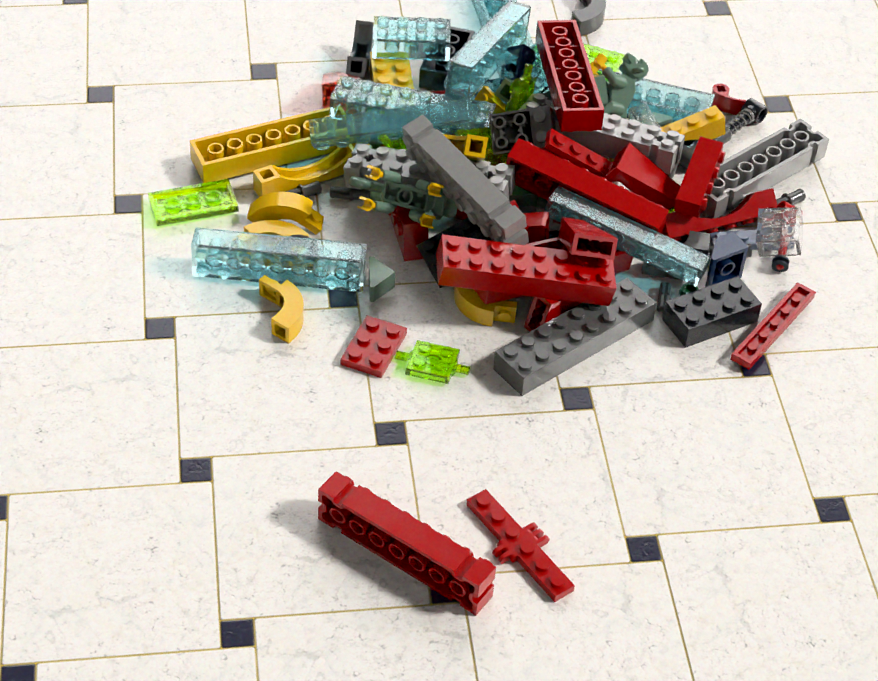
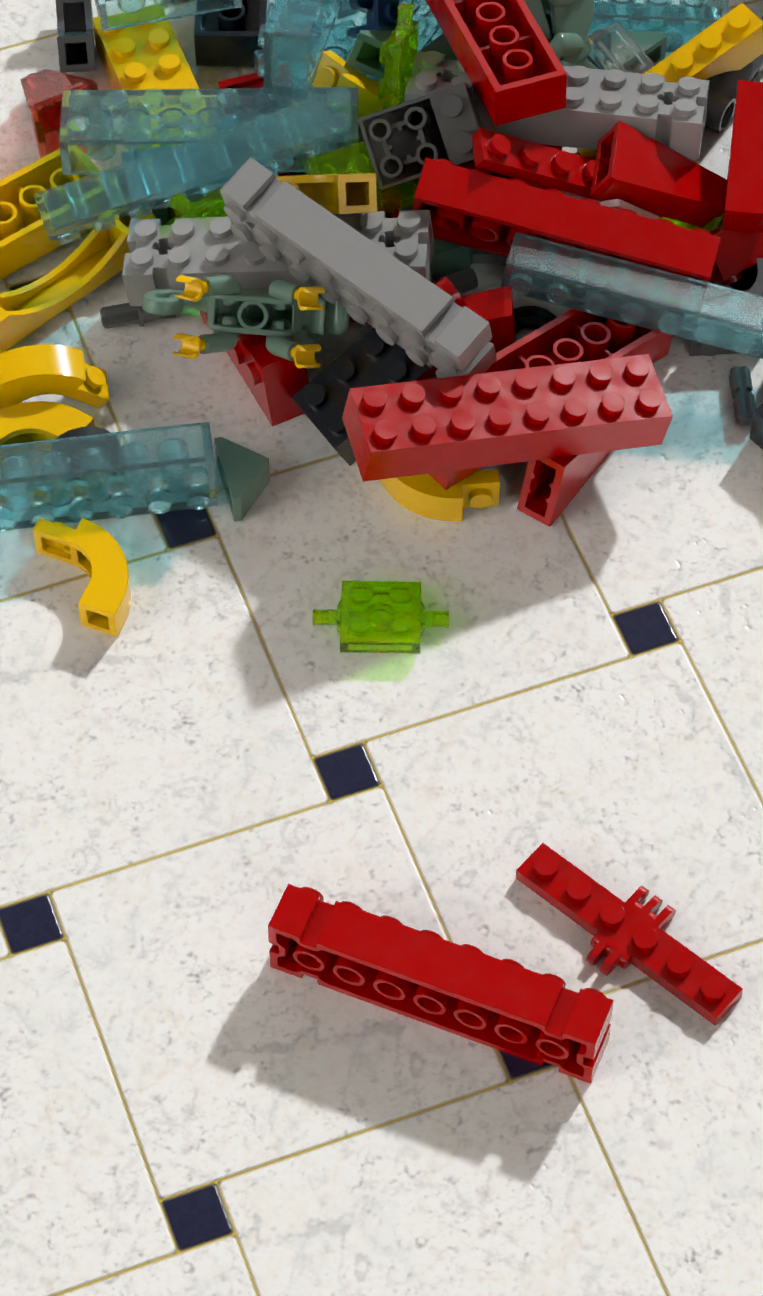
camera: 10 degrees left, 10 degrees up
dark grey axle [285,181,322,197] -> none
plate [340,315,407,378] -> none
dark grey brick [493,278,657,396] -> none
red slope [558,217,618,260] -> none

